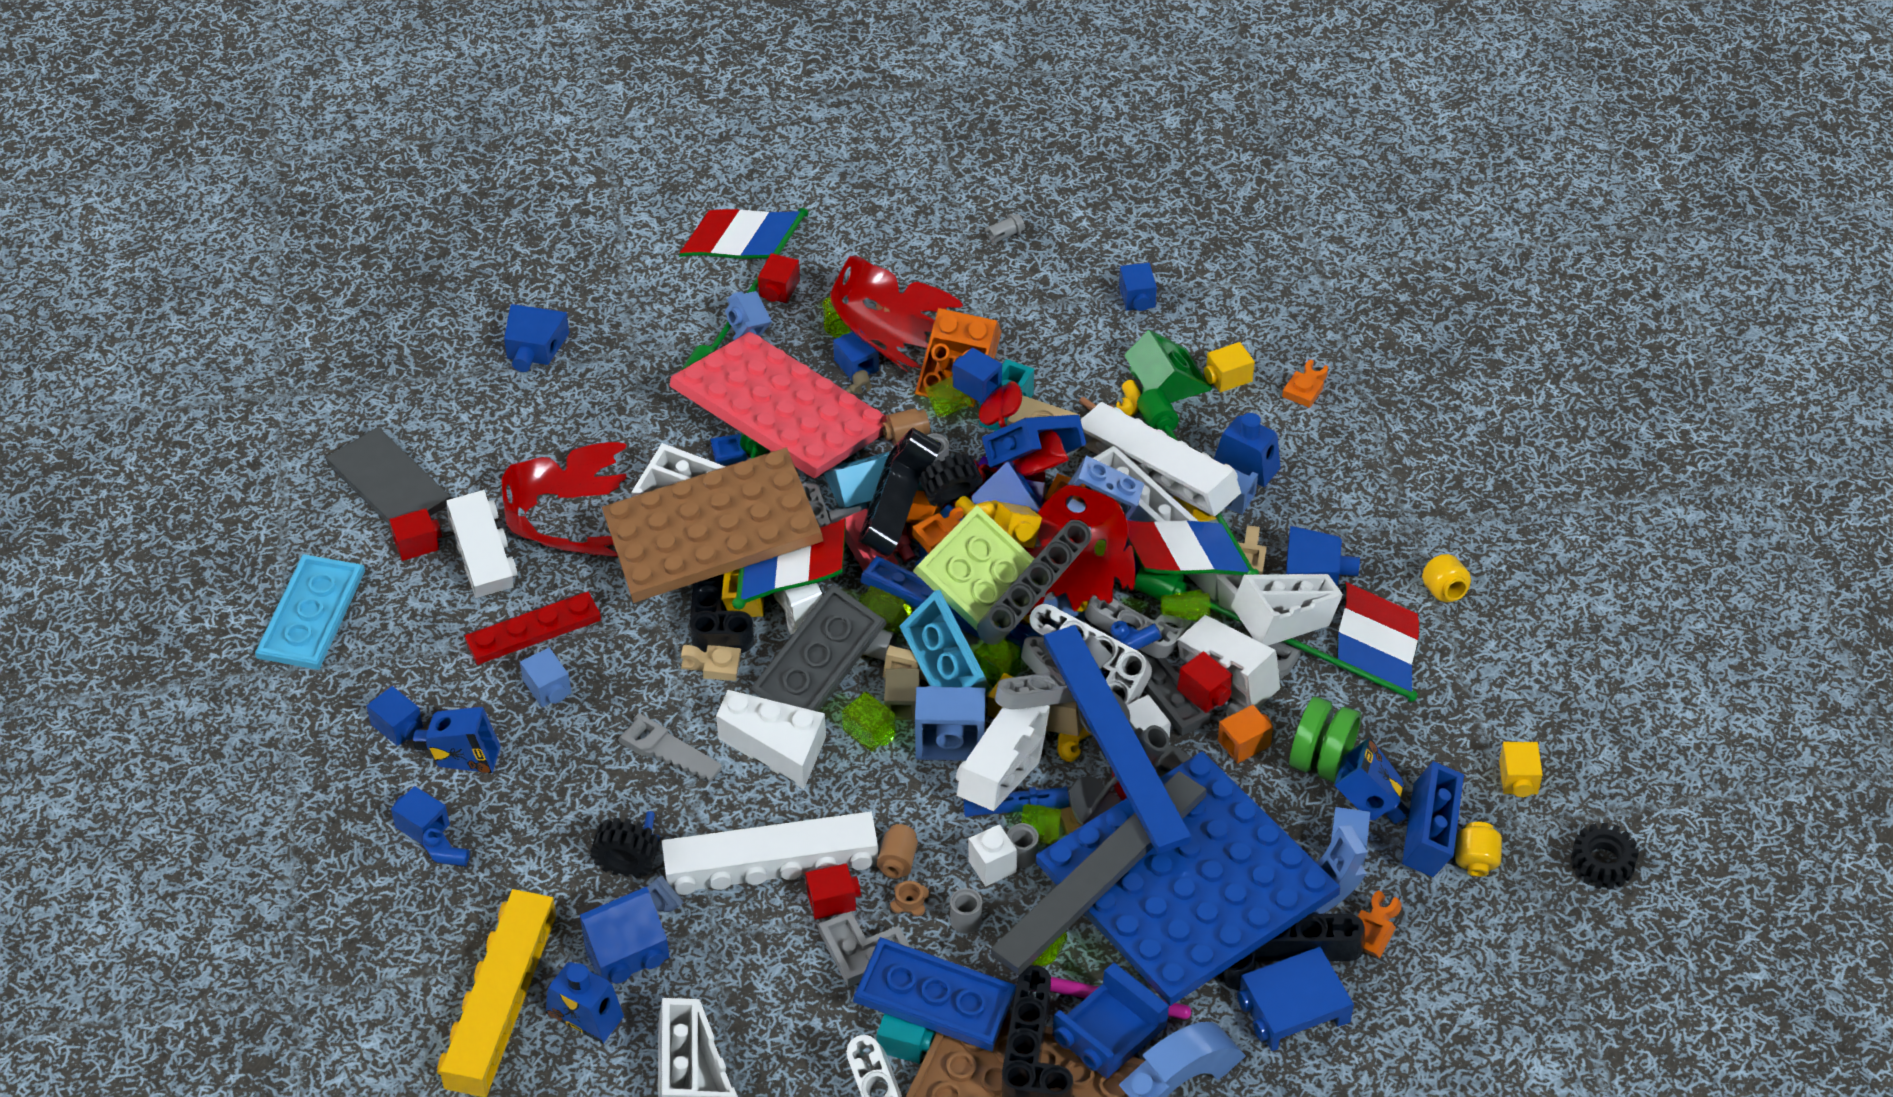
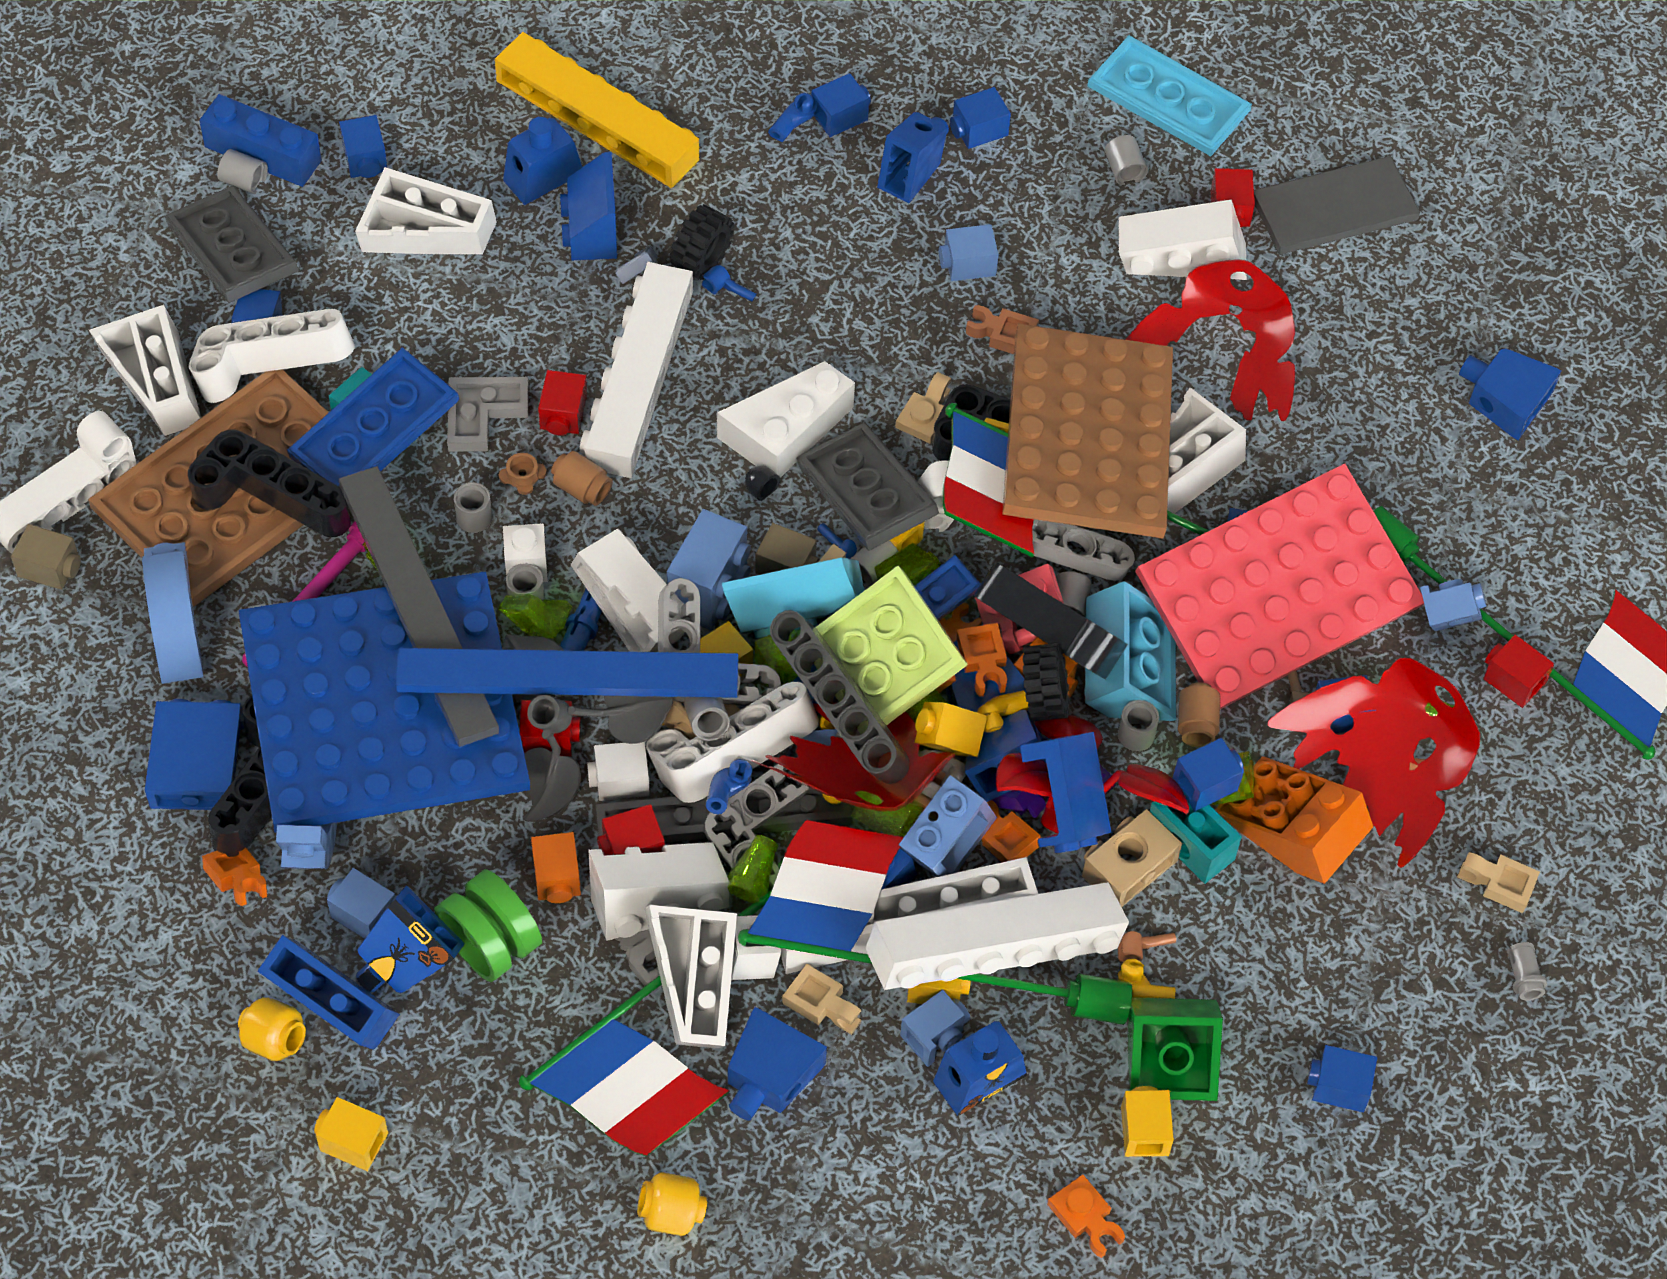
camera: 110 degrees right, 10 degrees up
red plate [464,591,601,665] -> none
light grey piece [618,713,722,783] -> none
clear neon green brick [842,691,896,752] -> none
blue panel [1052,963,1169,1079] -> none
black tyre [1571,823,1639,890] -> none
none -> black hinge [745,465,780,501]
none -> blue hand [817,523,857,559]
none -> nougat plate [966,305,1039,354]
none -> light grey beam [1105,135,1148,185]
none -> tan plate [1457,852,1540,913]

